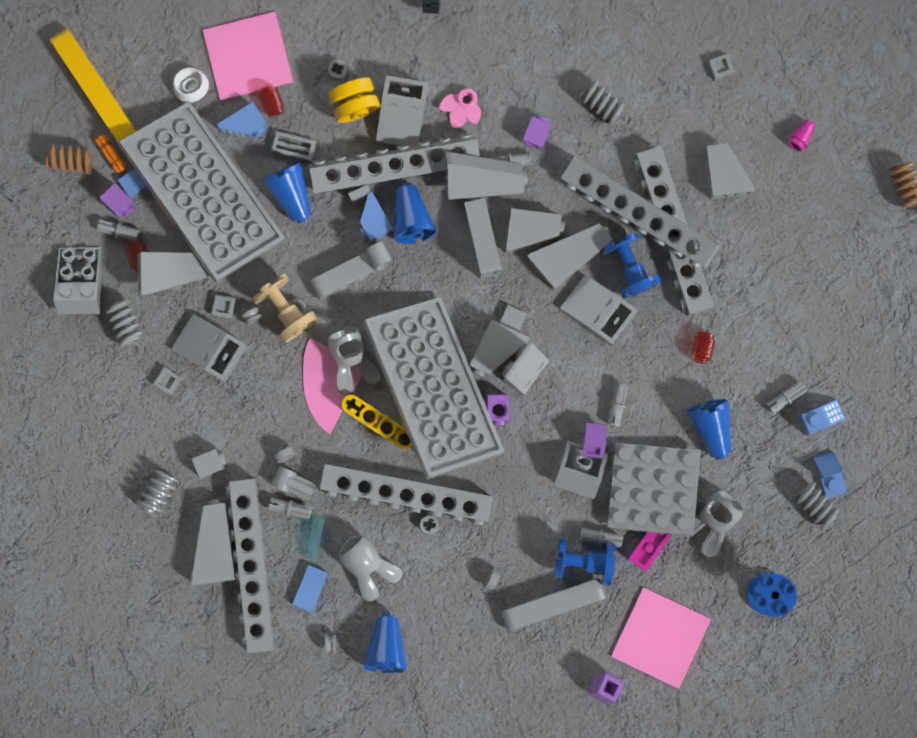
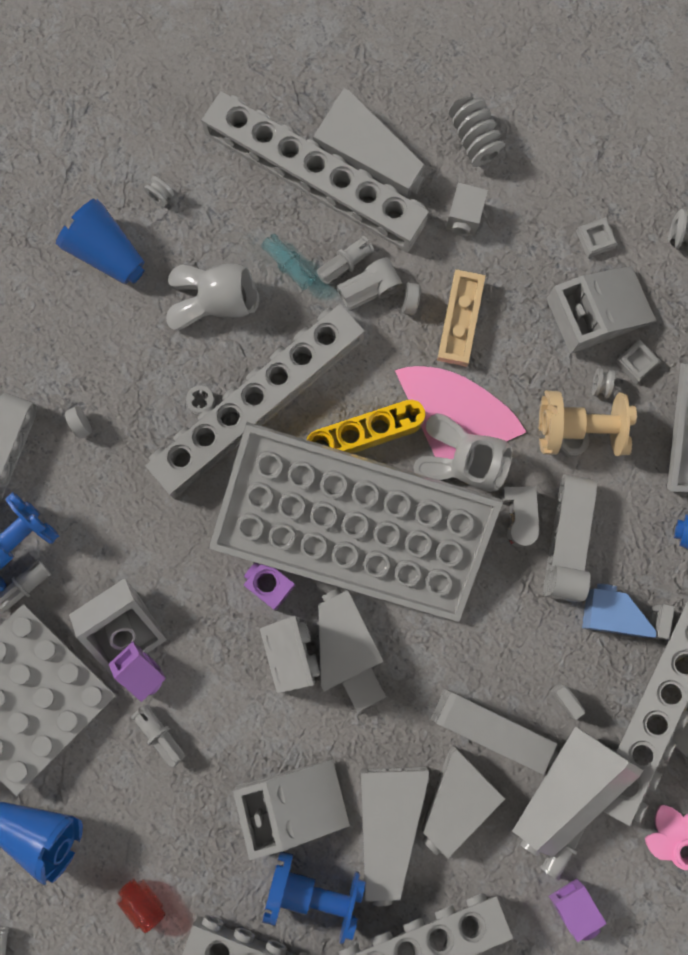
camera: 130 degrees right, 5 degrees down
medium blue tile [292,565,328,613] -> none
blue cone [394,183,436,244] -> none
none -> tan plate [437,269,486,366]
none -> light grey leg [500,486,539,548]
none -> light grey tile [549,684,585,720]

